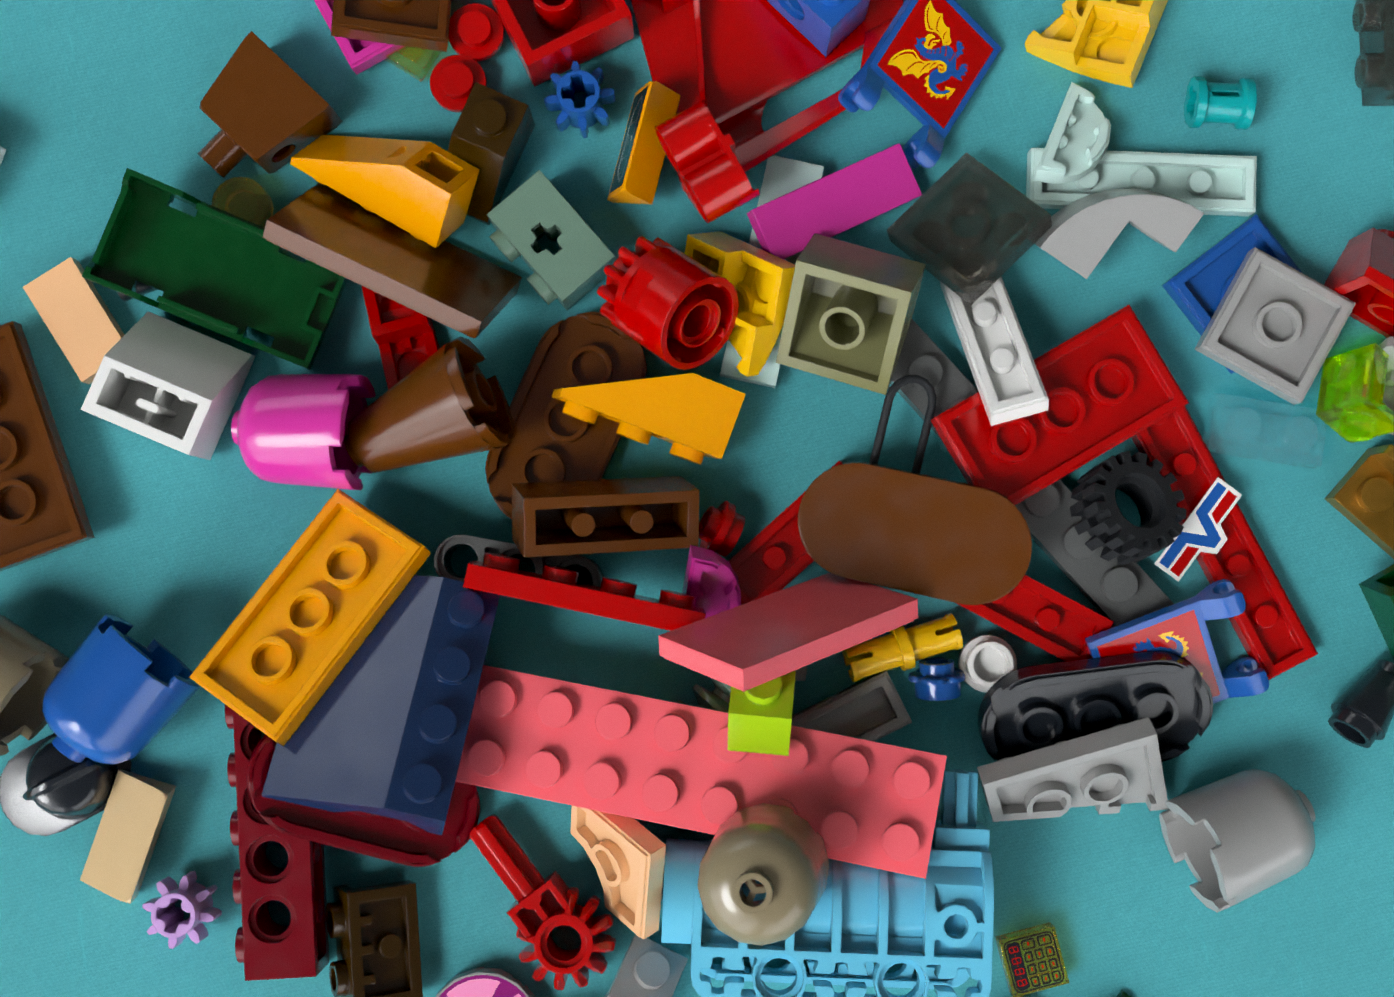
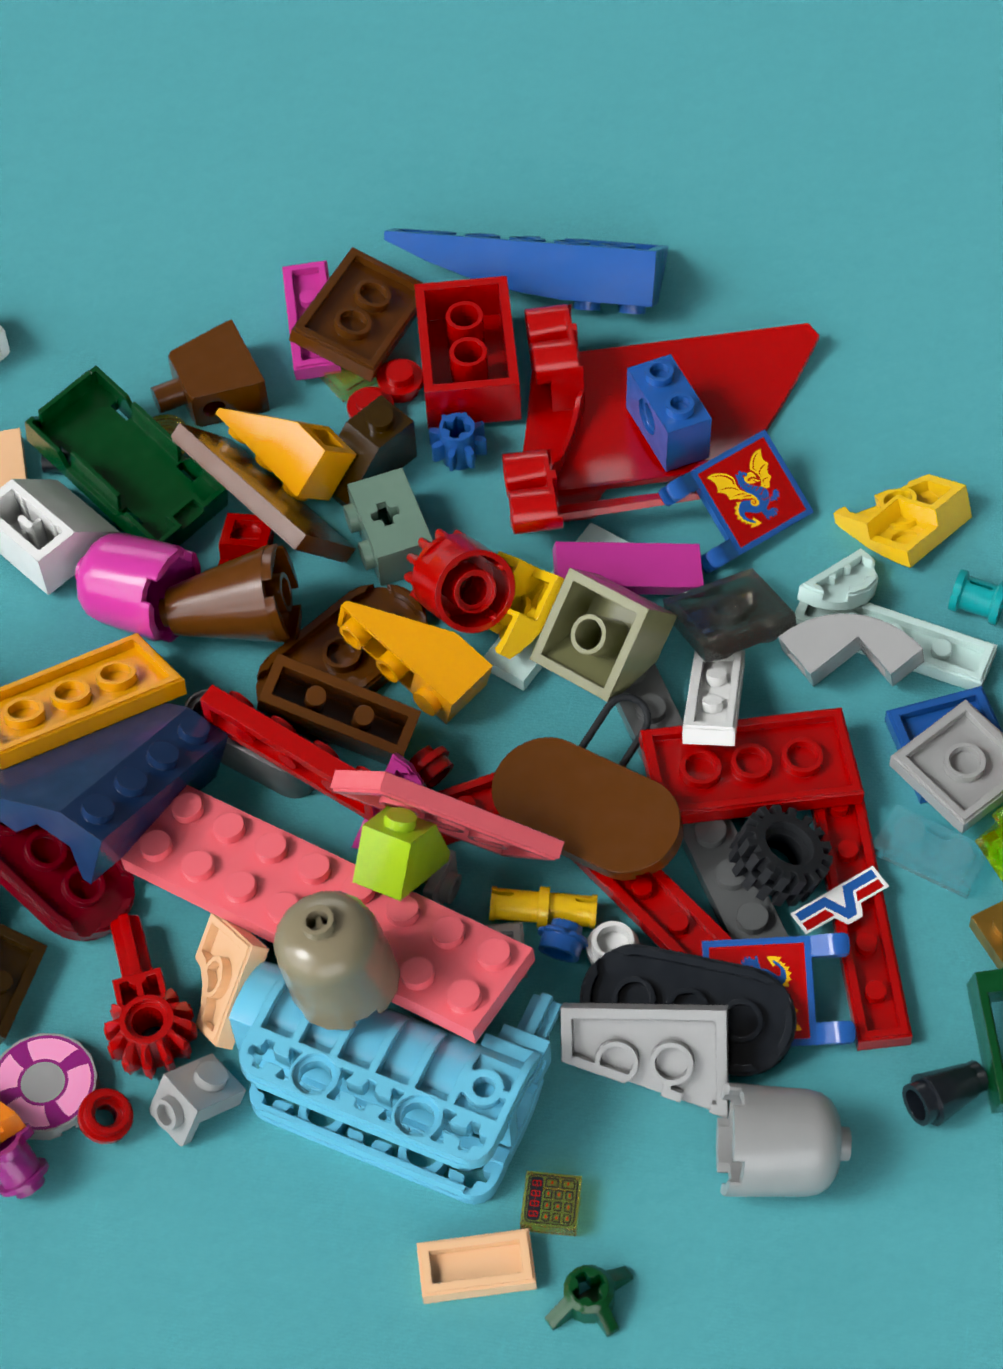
camera: 25 degrees right, 30 degrees down
light orange slope [607,81,681,205] -> none

